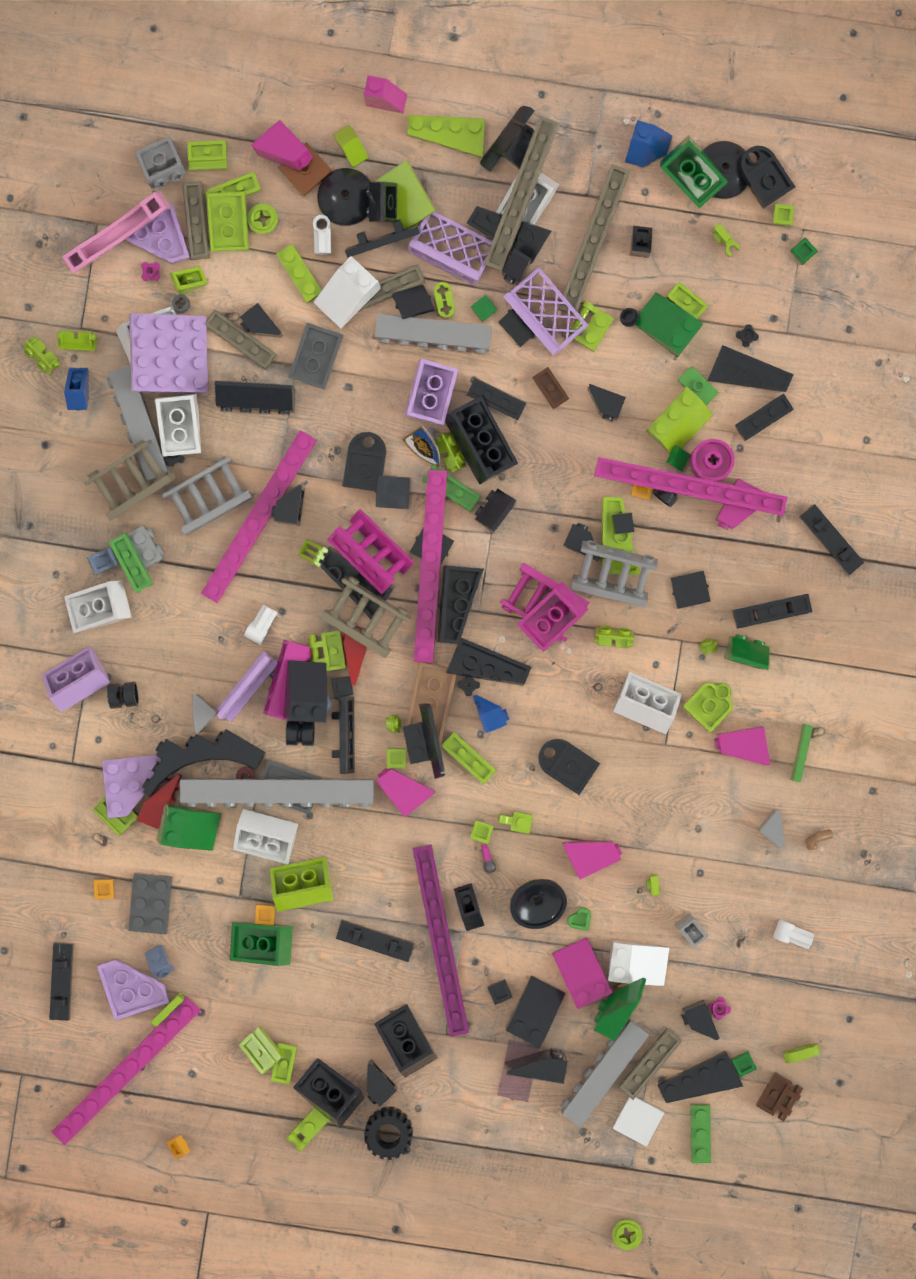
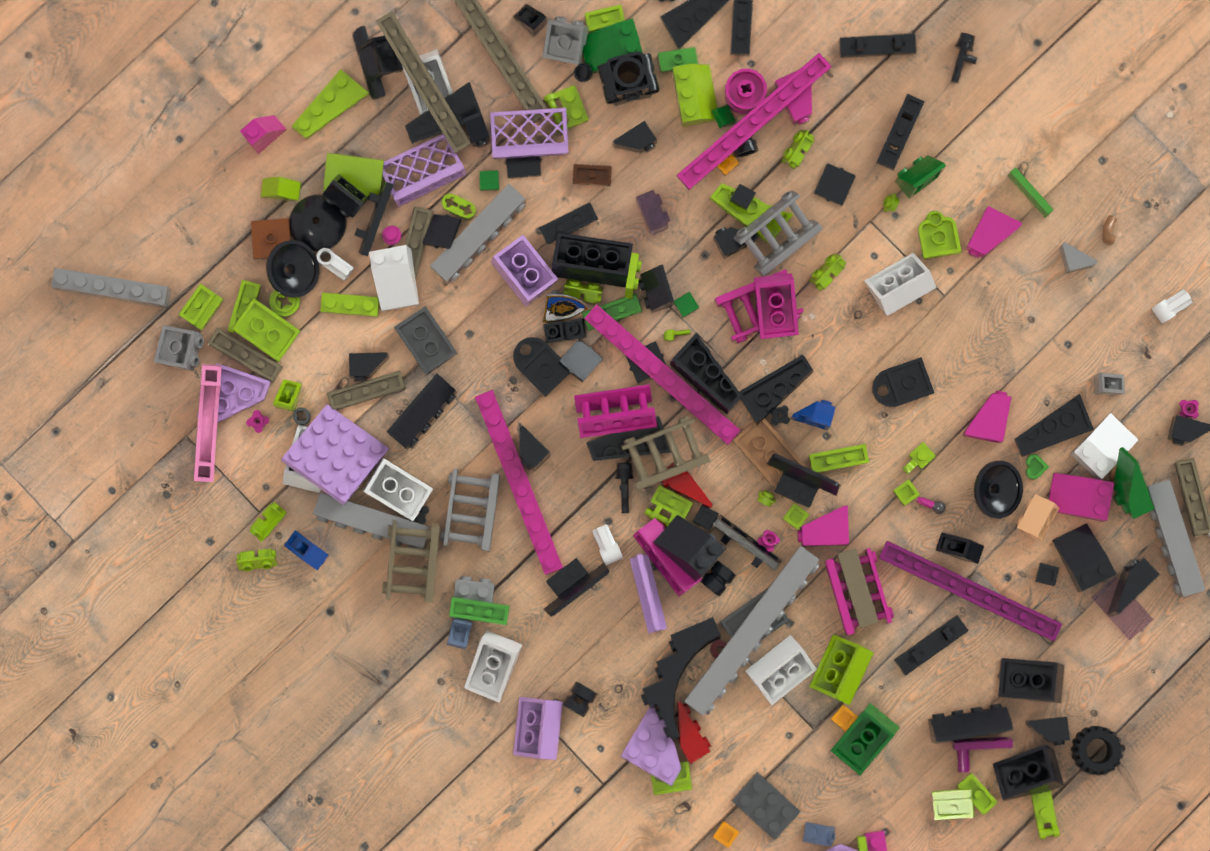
camera: 55 degrees left, 5 degrees down
green slope [156,803,221,851] -> none
light grey slope [192,694,218,733] -> none
dark pink slope [251,120,313,171] -> none
lime tile [298,539,328,567] -> none
lime plate [646,874,660,896] -> none
none -> light grey brick [51,268,171,308]
none -> black dish [266,240,319,298]
none -> dark pink plate [382,226,401,245]
none -> light grey plate [543,16,589,65]
none -> black slope [543,318,587,343]
none -> black plate [544,558,609,616]
none -> black piece [597,52,660,106]
none -> black piece [615,463,634,513]
none -> lime plate [625,253,642,299]
none -> clear purple brick [636,190,670,236]
none -> lime hand [664,329,691,341]
none -> green tile [674,291,699,318]
none -> dark pink plate [757,530,780,552]
none -> lime hinge [781,130,814,169]
none -> dark pink fence [824,548,894,636]
none -> dark tan tile [837,548,879,628]
none -> black slope [928,703,1014,743]
none -> black piece [951,32,977,83]
none -> magenta piece [952,737,1013,772]
none -> black wing [1014,394,1094,457]
none -> light nougat brick [1017,494,1060,542]

